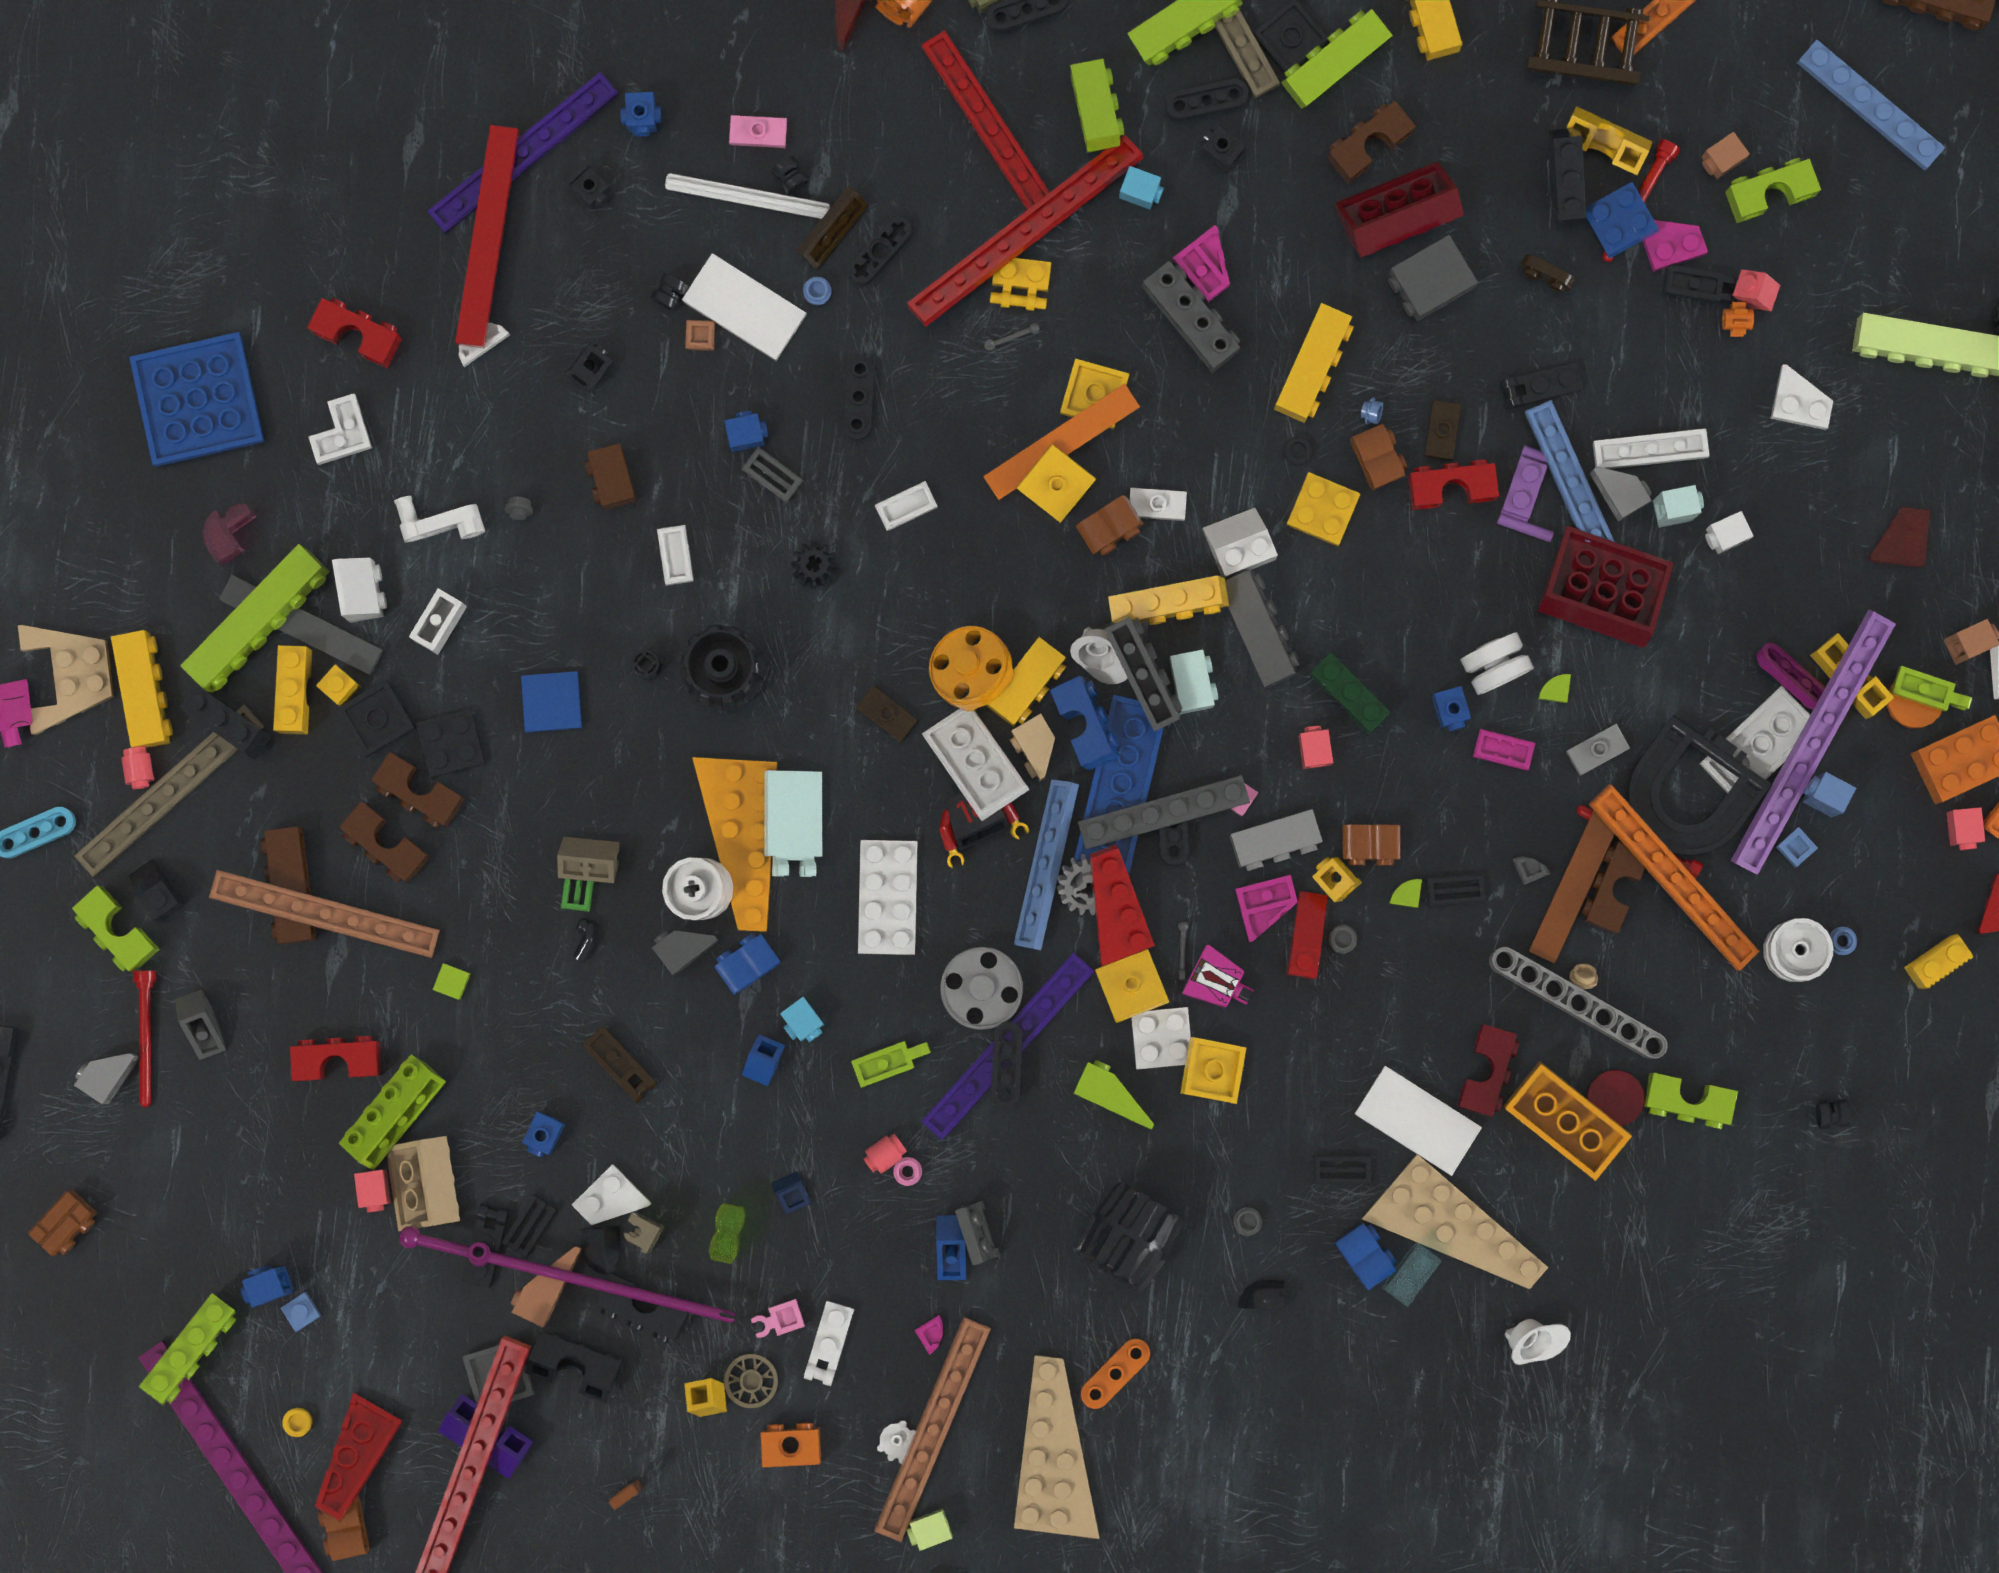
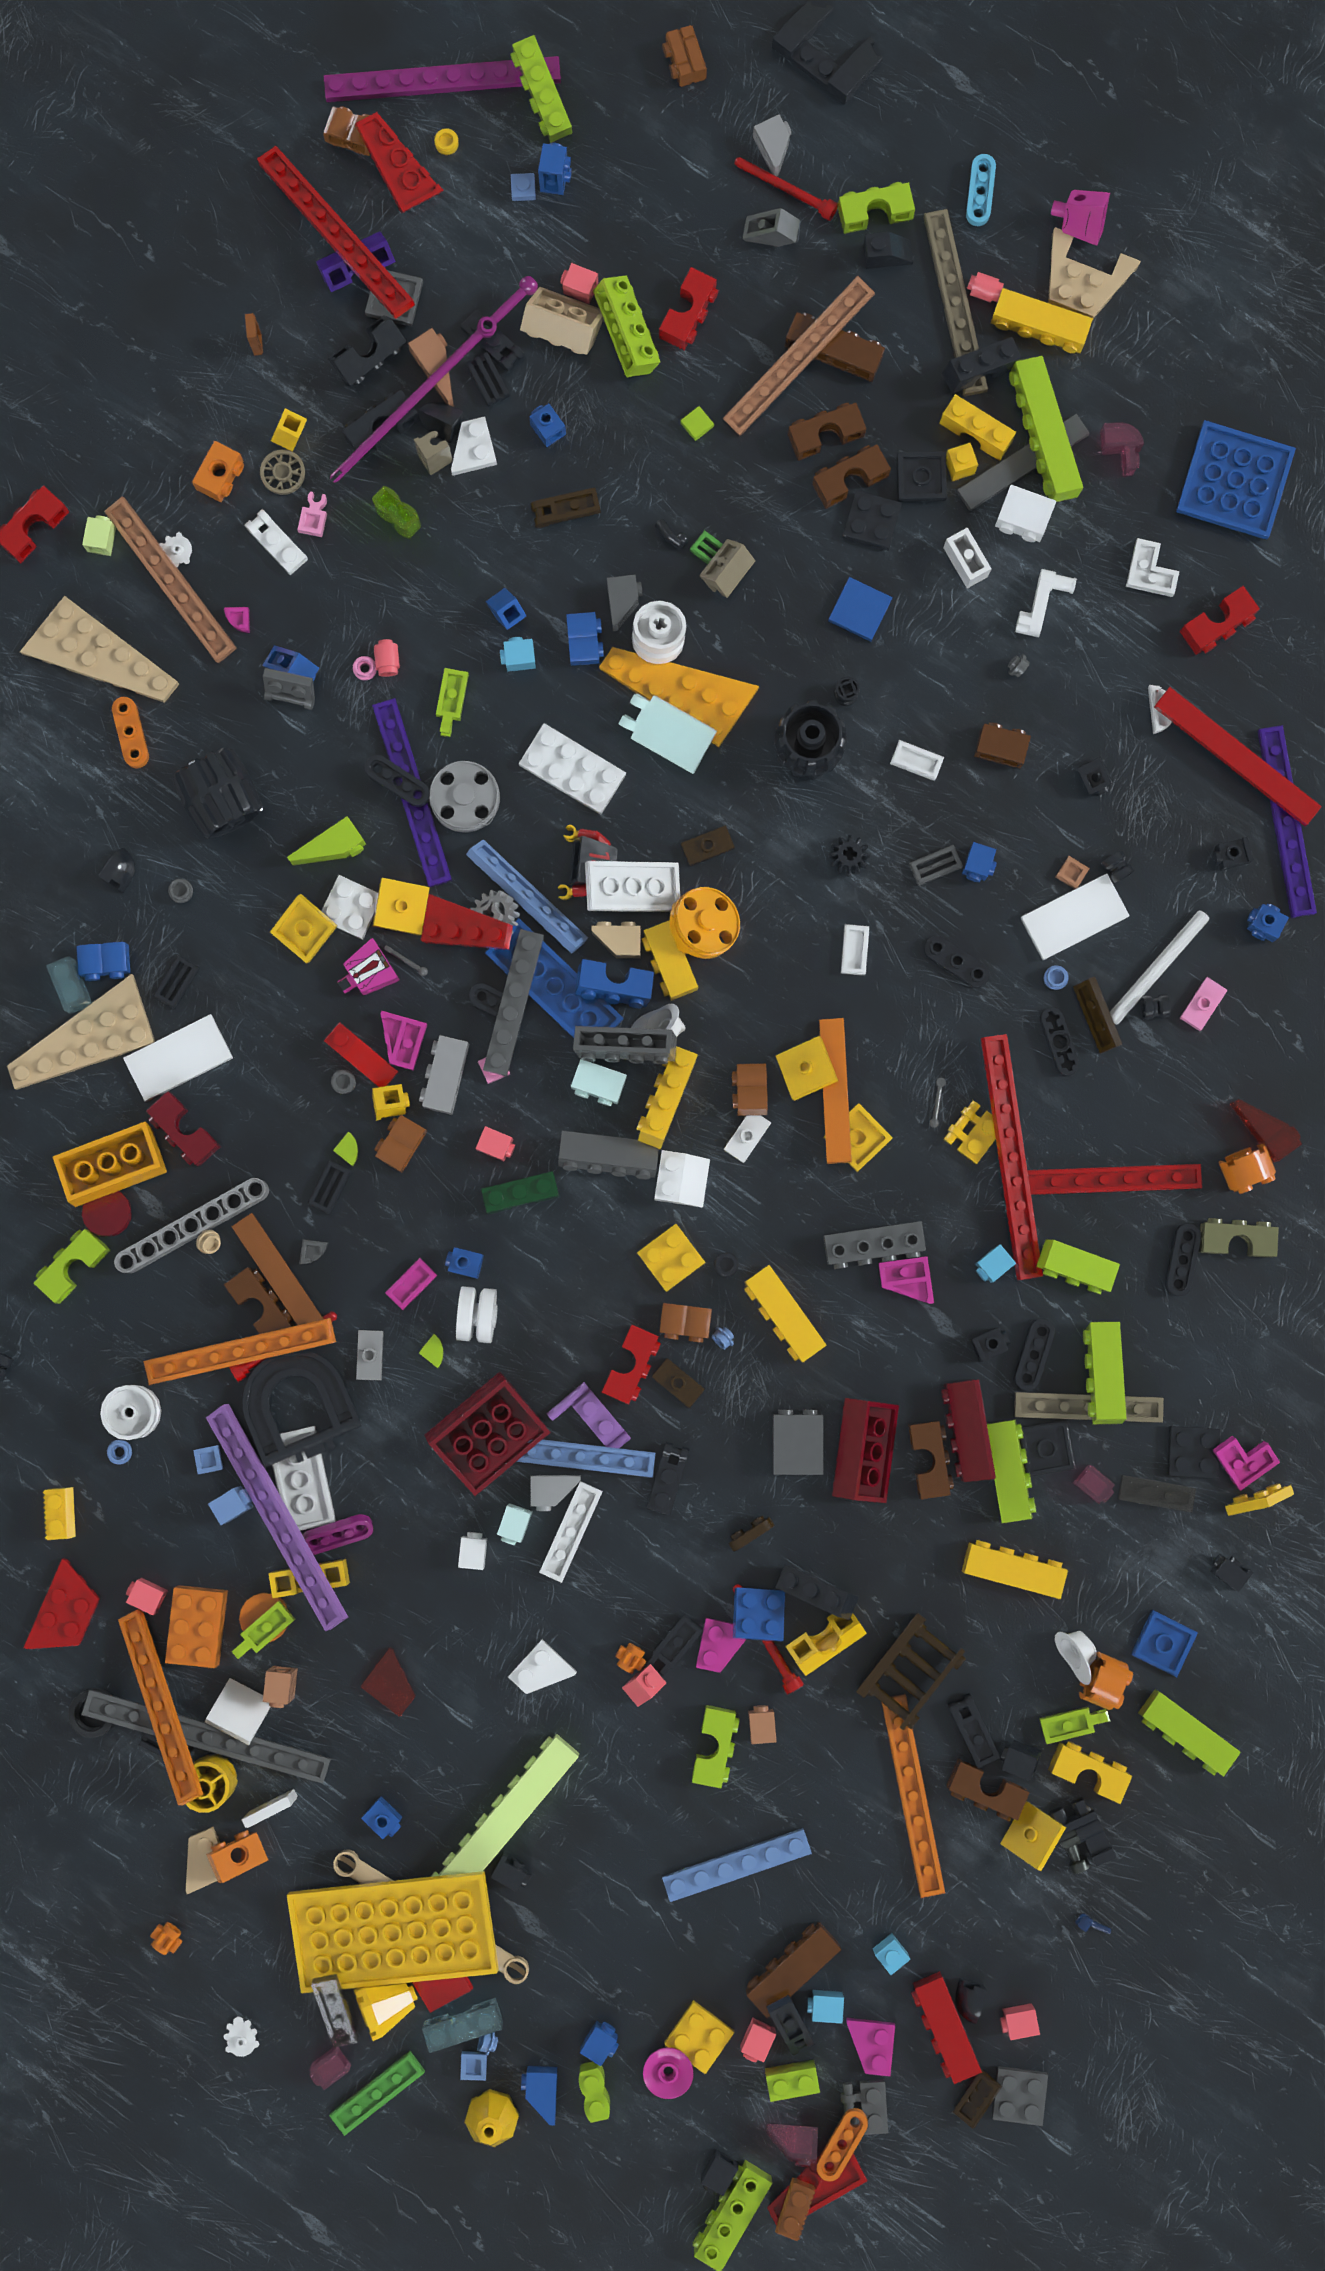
camera: 115 degrees right, 0 degrees up
dark blue slope [772,1172,812,1215] -> none
none -> dark red slope [941,1379,996,1482]

